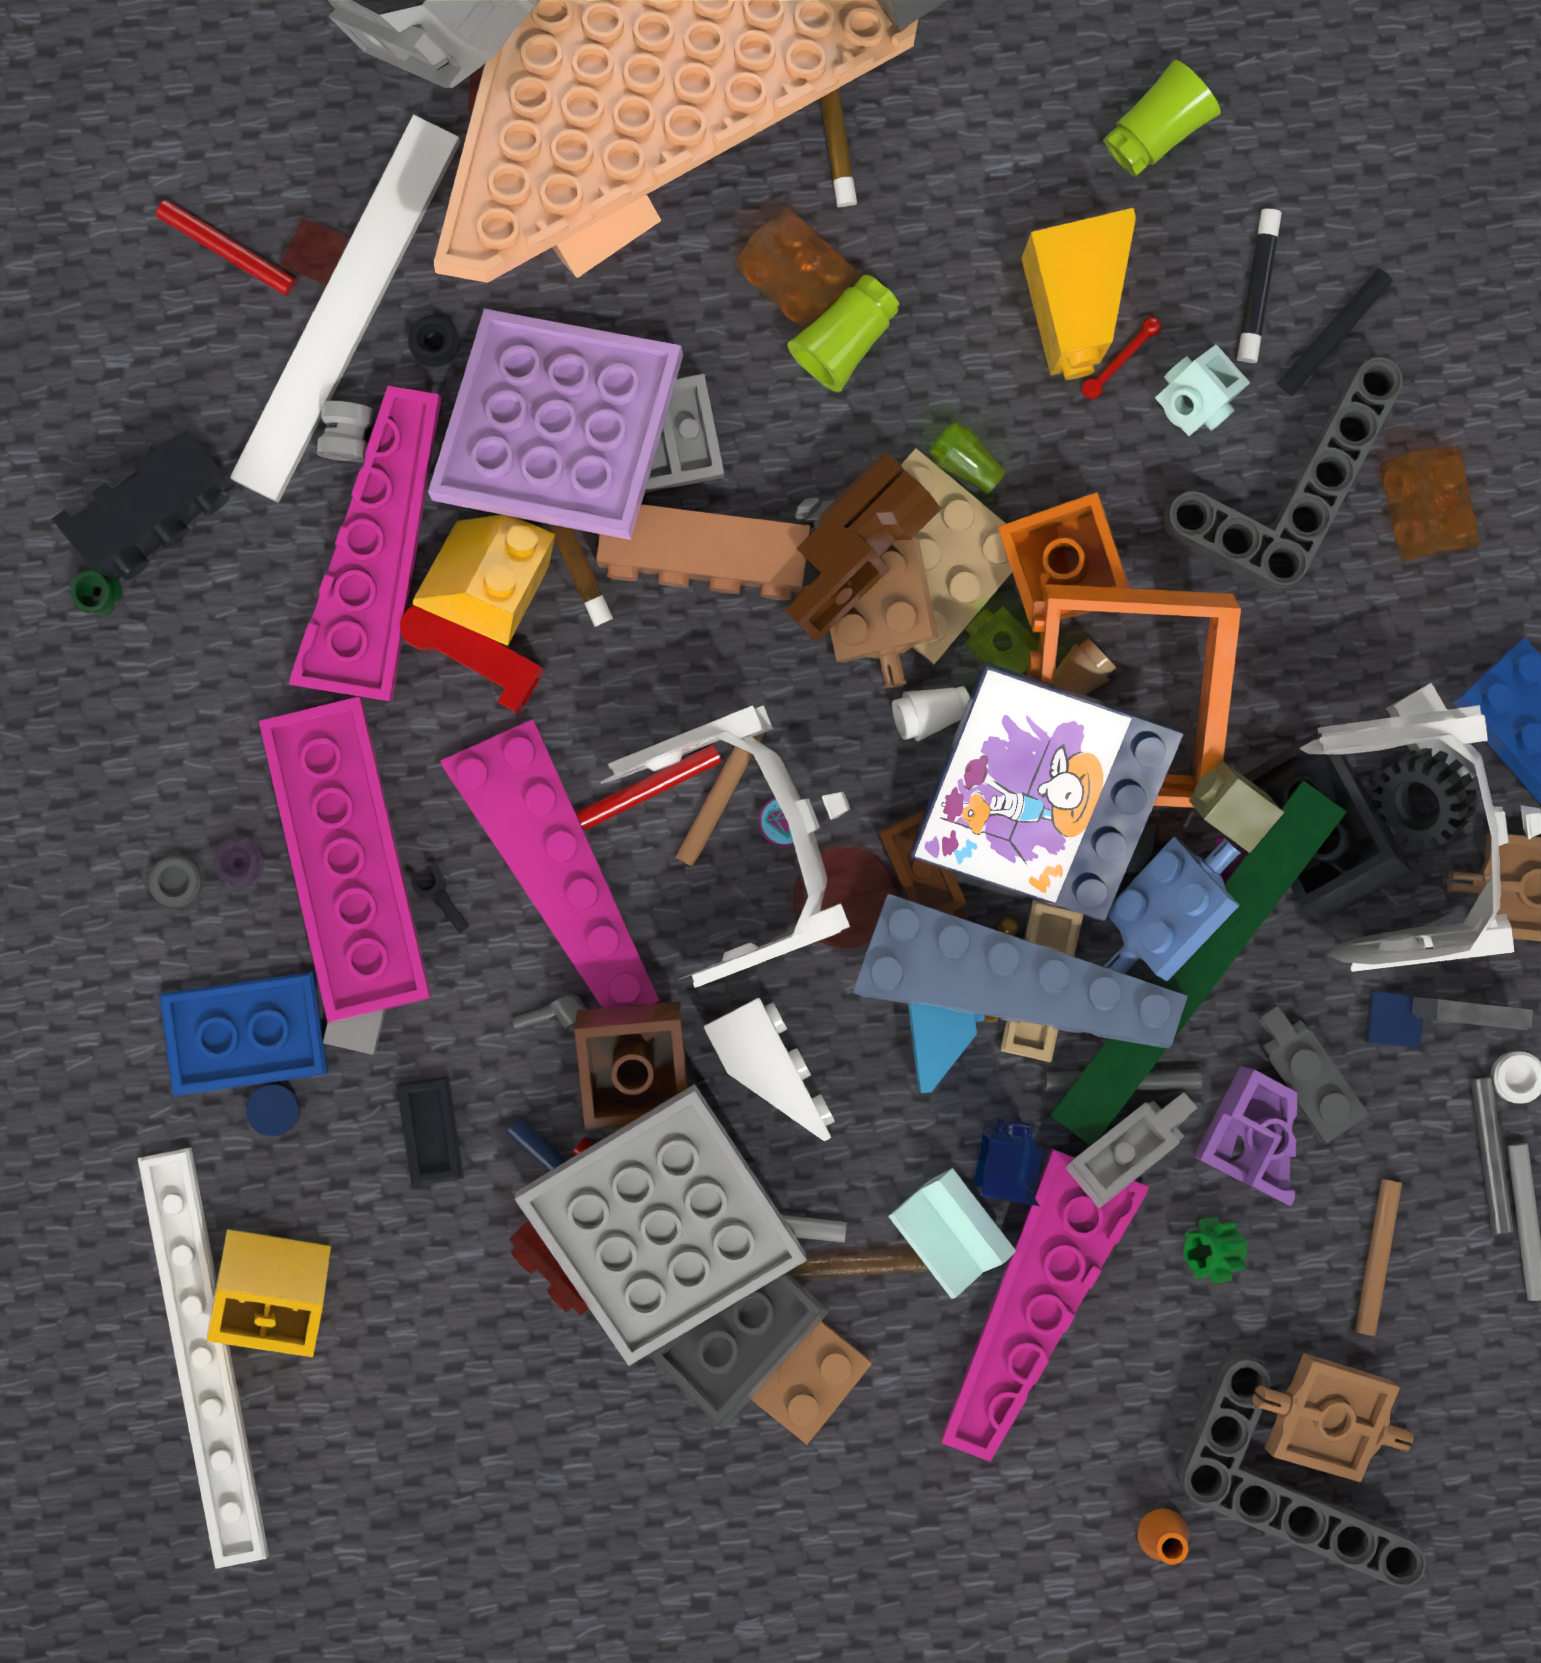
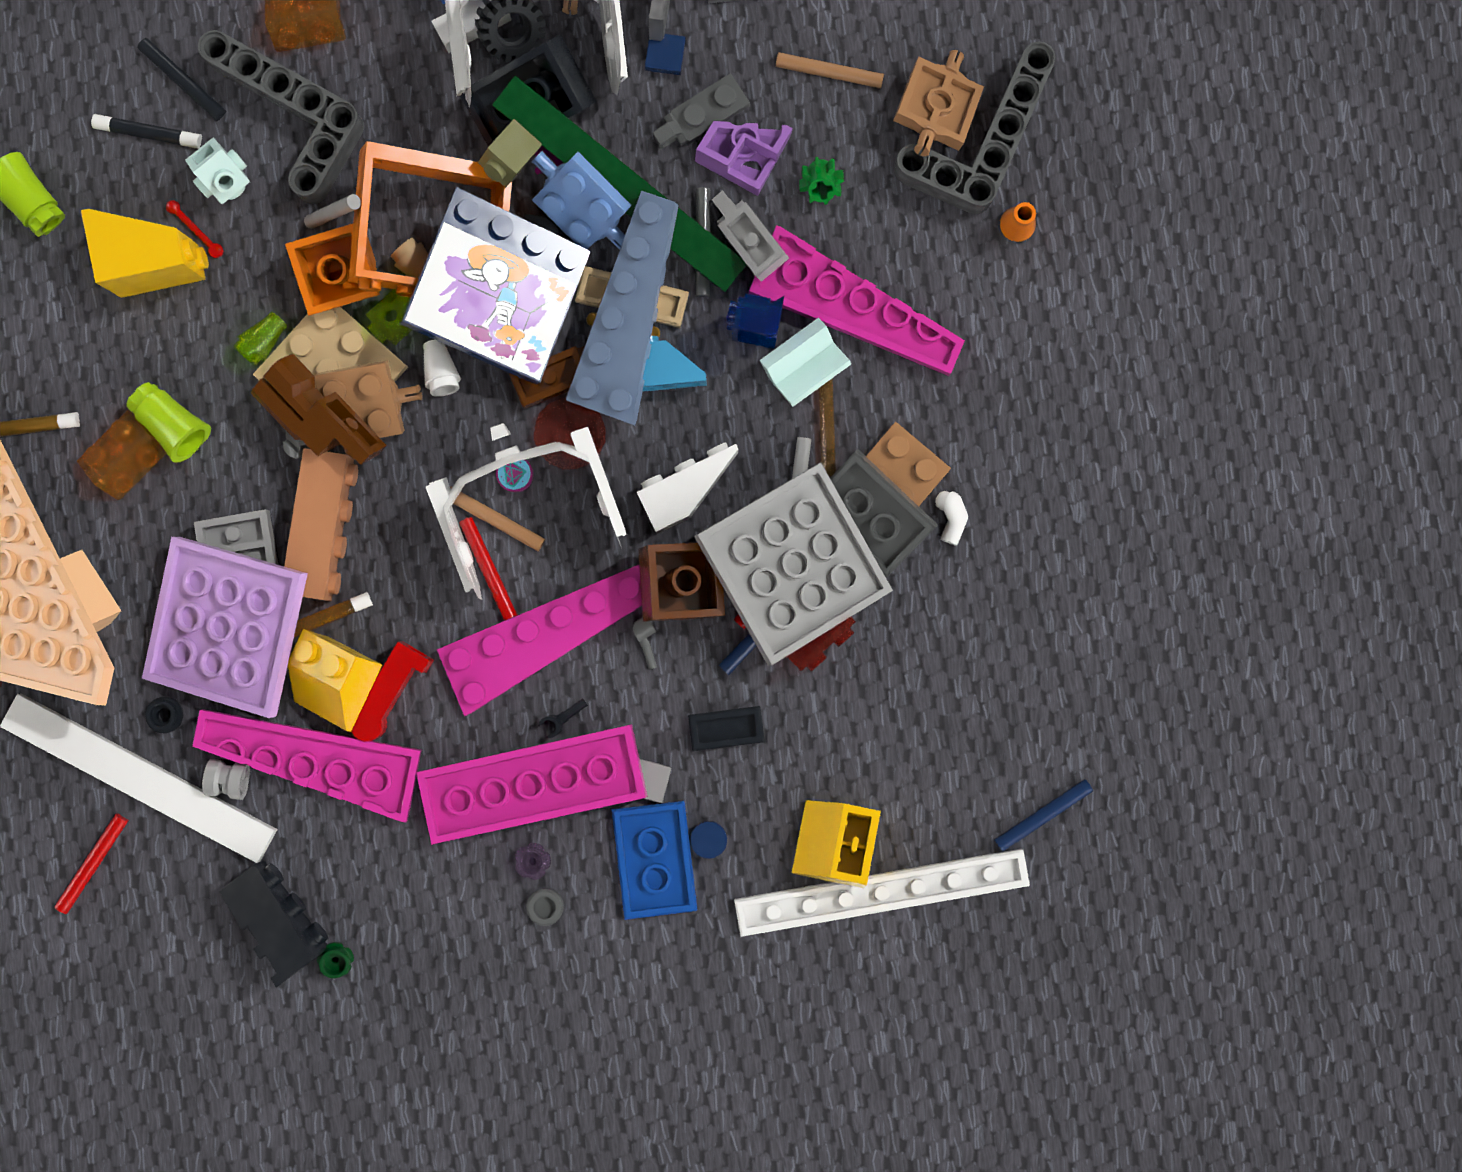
camera: 85 degrees left, 0 degrees up
clear red tile [281,218,350,286] -> none
none -> light grey bar [304,194,361,229]
none -> white arm [935,491,968,546]
none -> dark blue bar [994,779,1093,852]

